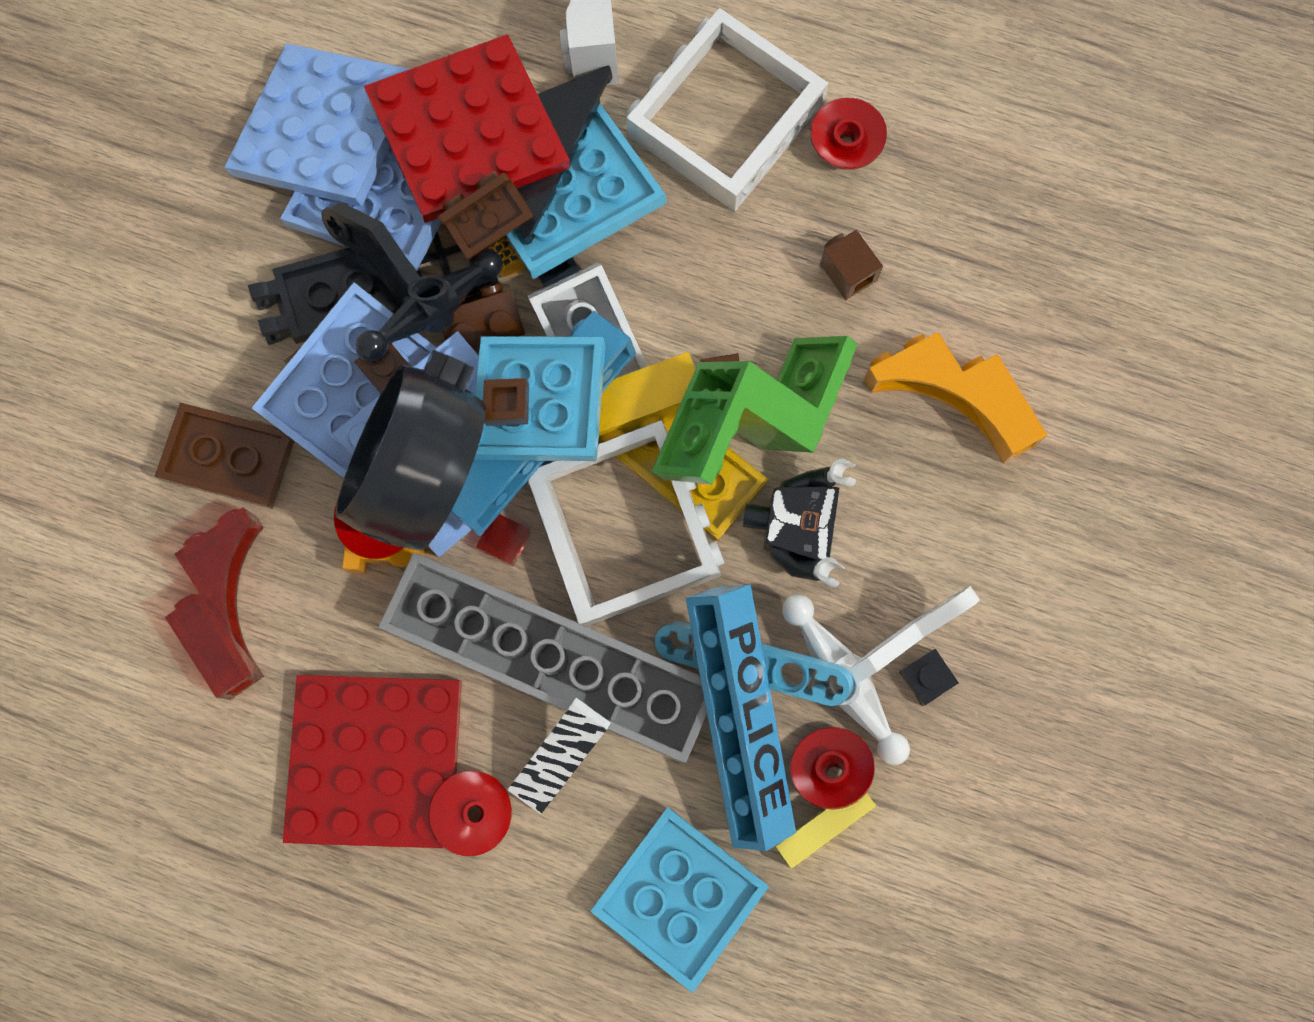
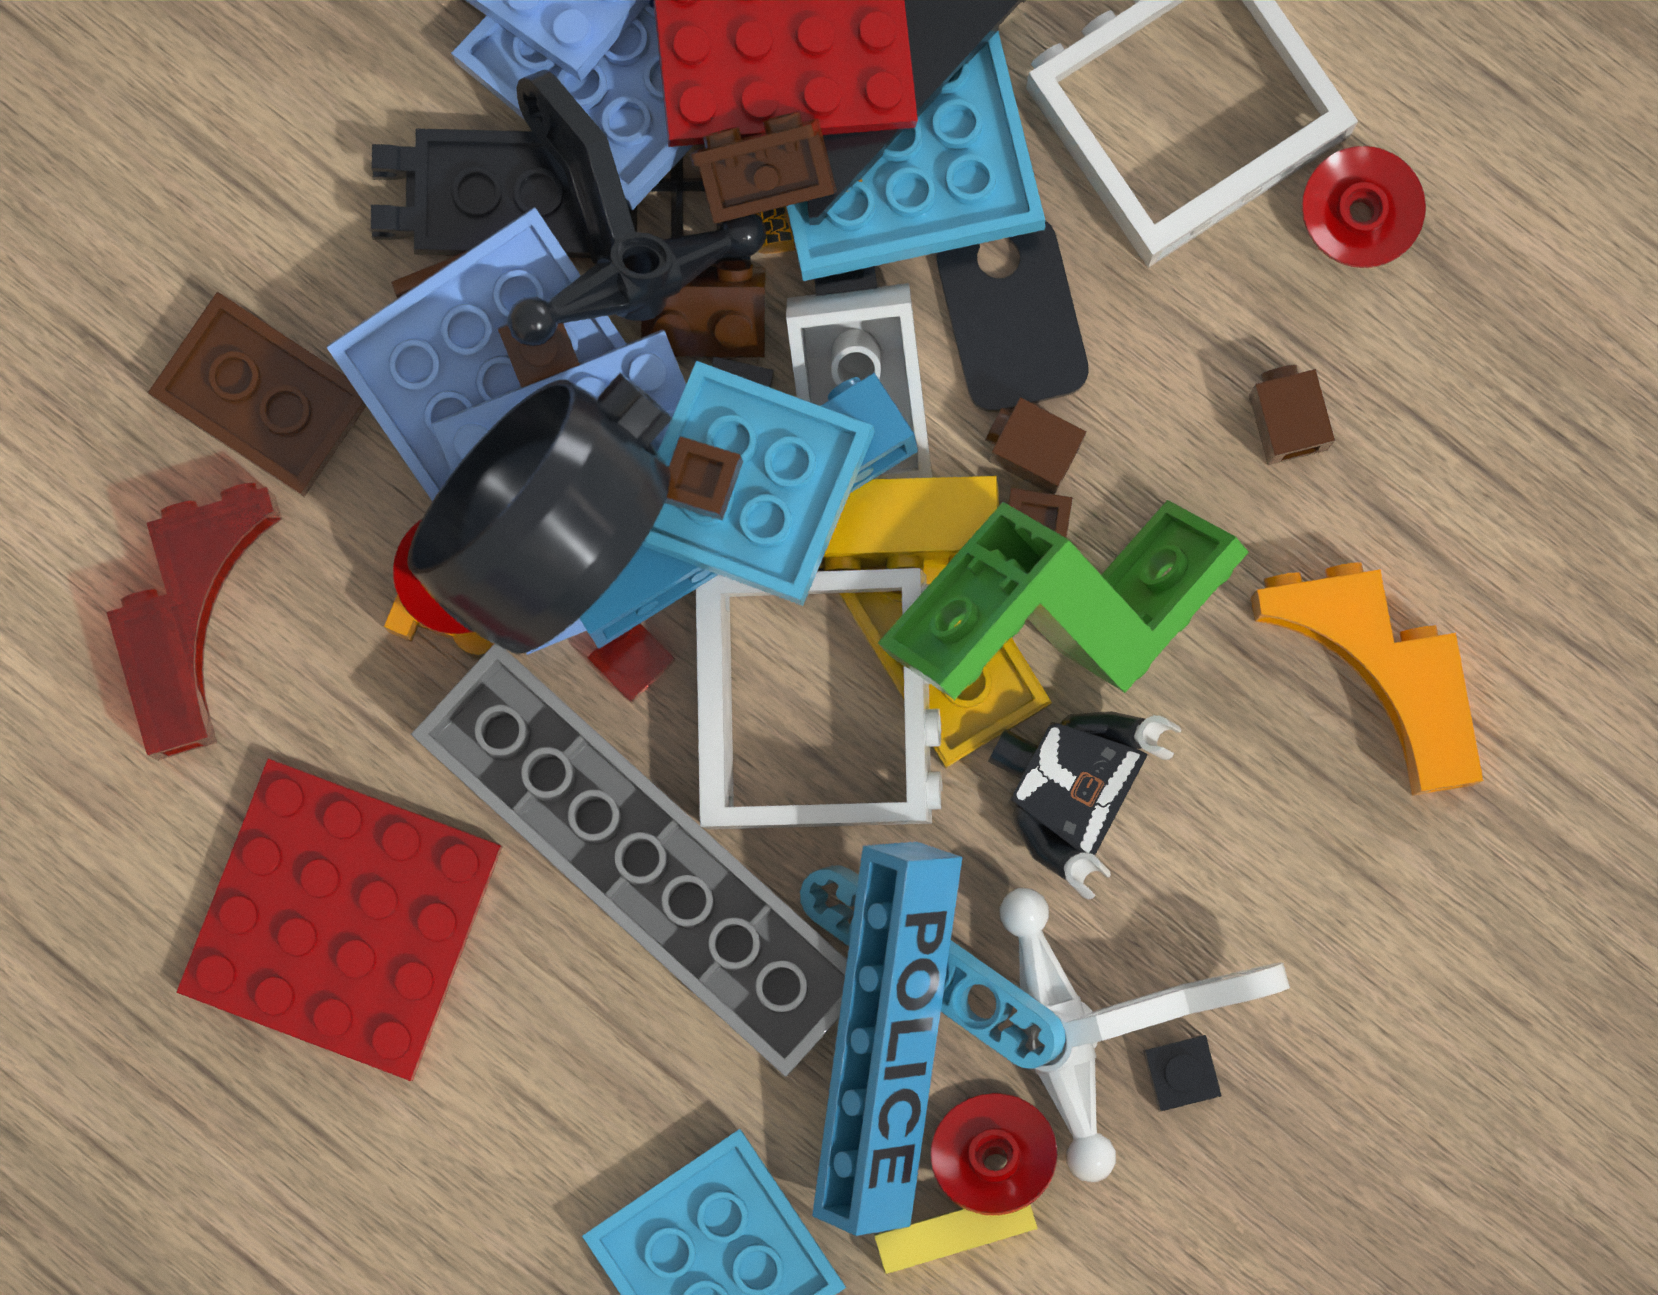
camera: 15 degrees right, 5 degrees up
red dish [428,771,512,856] -> none
tile [508,698,611,814] -> none
none -> black piece [936,220,1089,412]
none -> reddish brown brick [985,397,1087,494]

